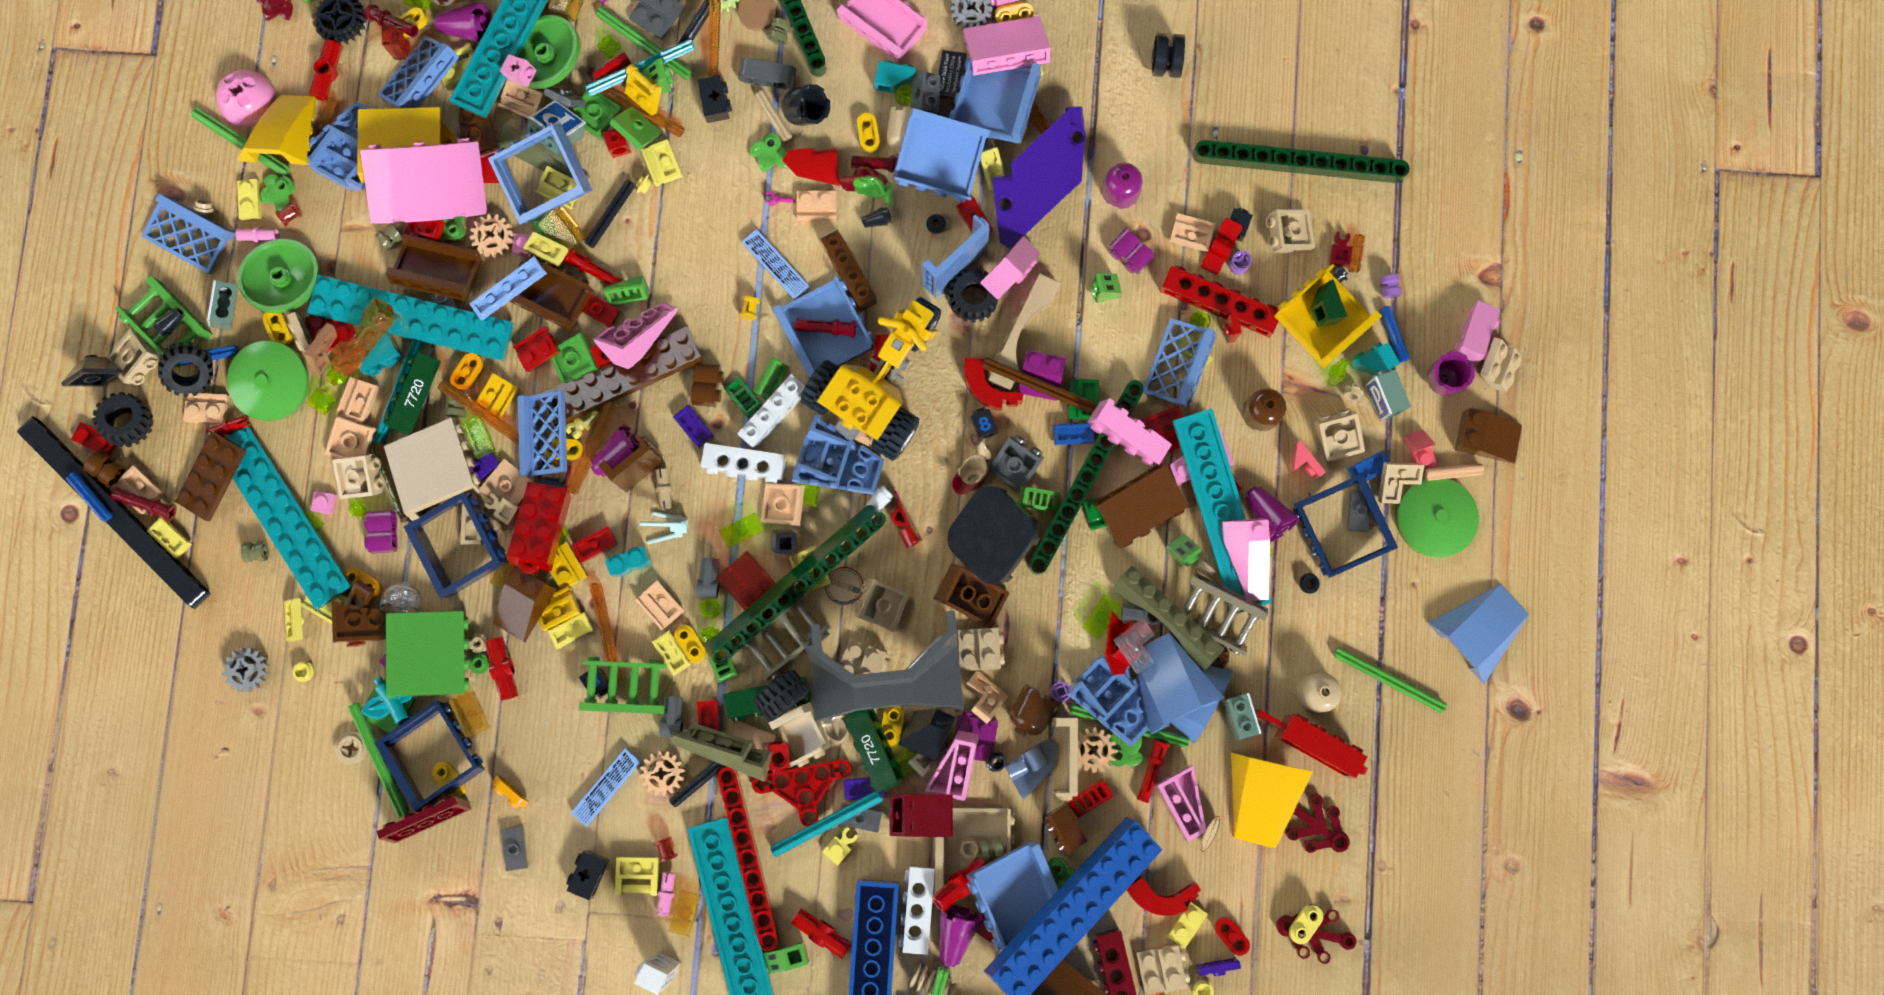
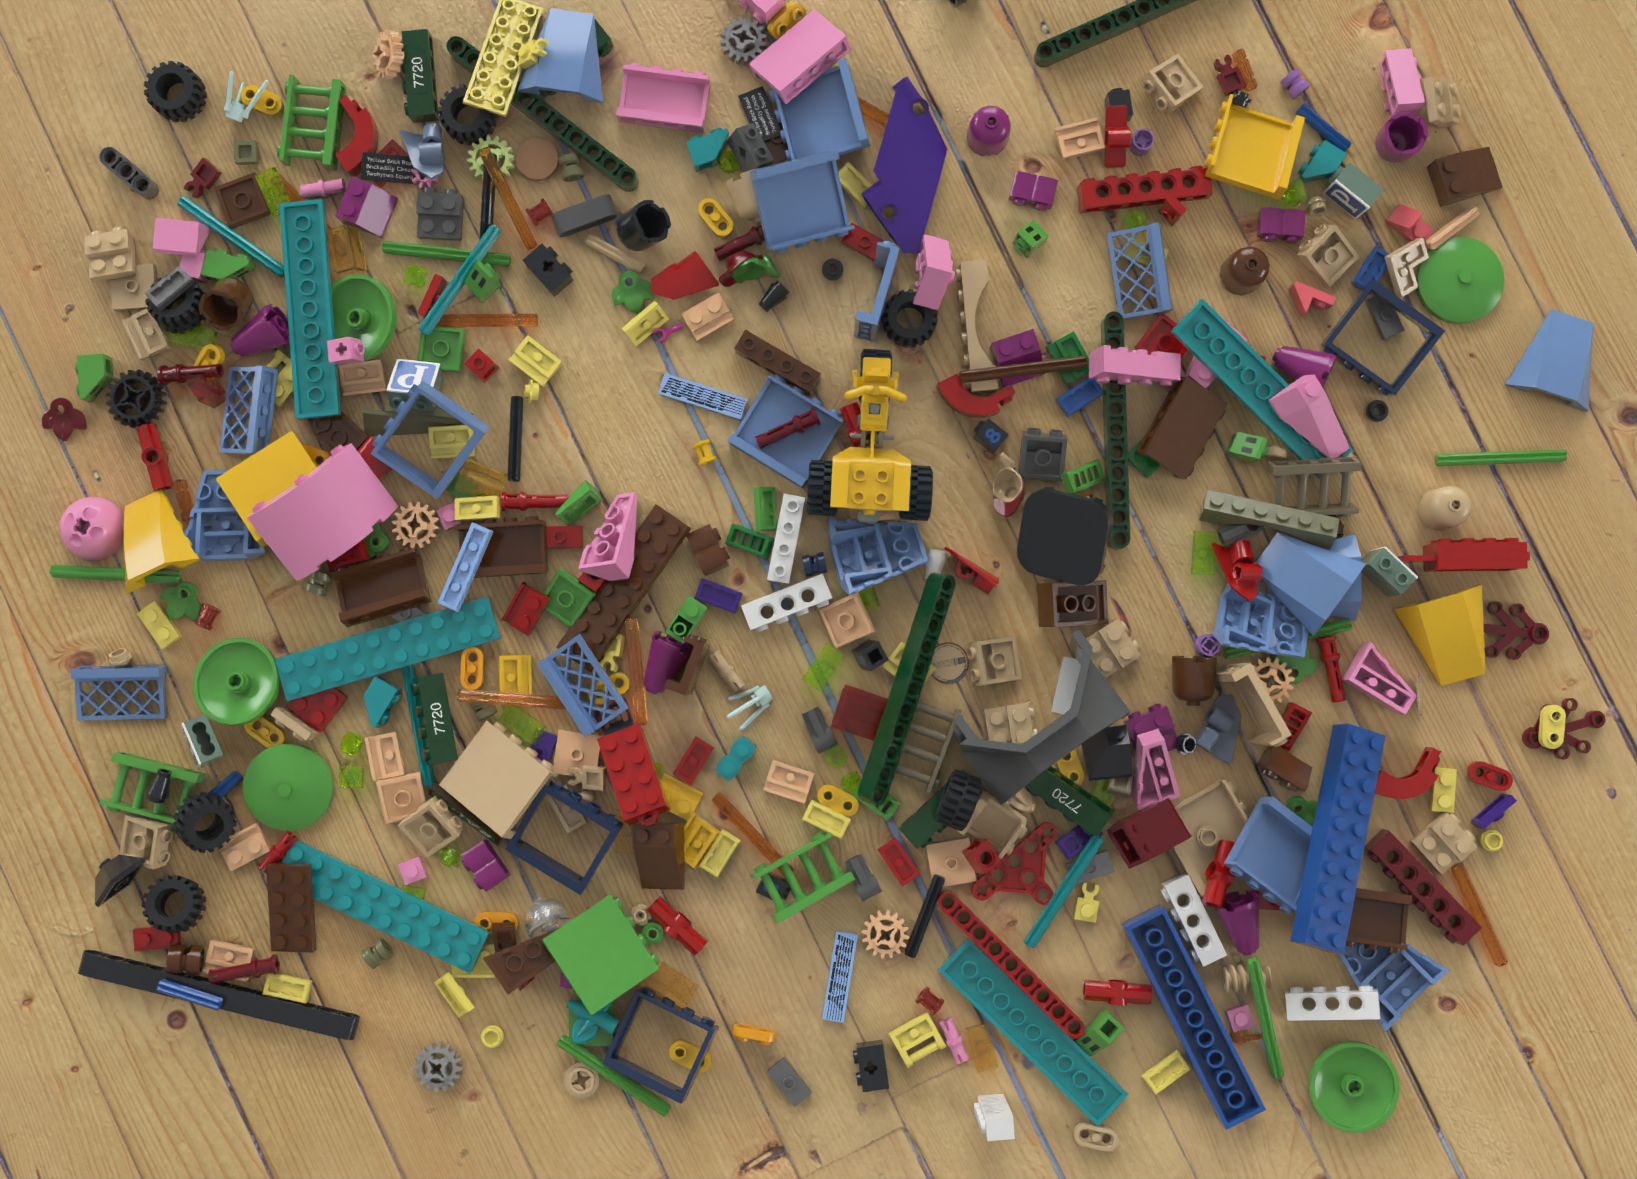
camera: 30 degrees left, 5 degrees up
bright pink pin [235,227,280,243] -> none
nougat plate [304,323,338,377] -> none
clear orange arch [329,298,396,377] -> none
dark red plate [376,795,471,843] -> none
flat silver plate [544,88,586,108] -> none
bright green plate [609,106,662,150] -> none
yellow plate [624,64,662,116] -> none
olive wedge [671,724,772,781] -> none
light nougat plate [965,671,1009,723] -> none
olive wheel [980,836,1004,861] -> none
clear plate [1114,618,1155,674] -> none
dark green slope [1310,279,1347,327] -> none
none -> clear red bush [525,198,553,226]
none -> light yellow plate [622,301,669,346]
none -> bright green slope [665,596,709,644]
none -> dark blue wheel [802,552,827,577]
none -> magenta brick [1257,207,1306,244]

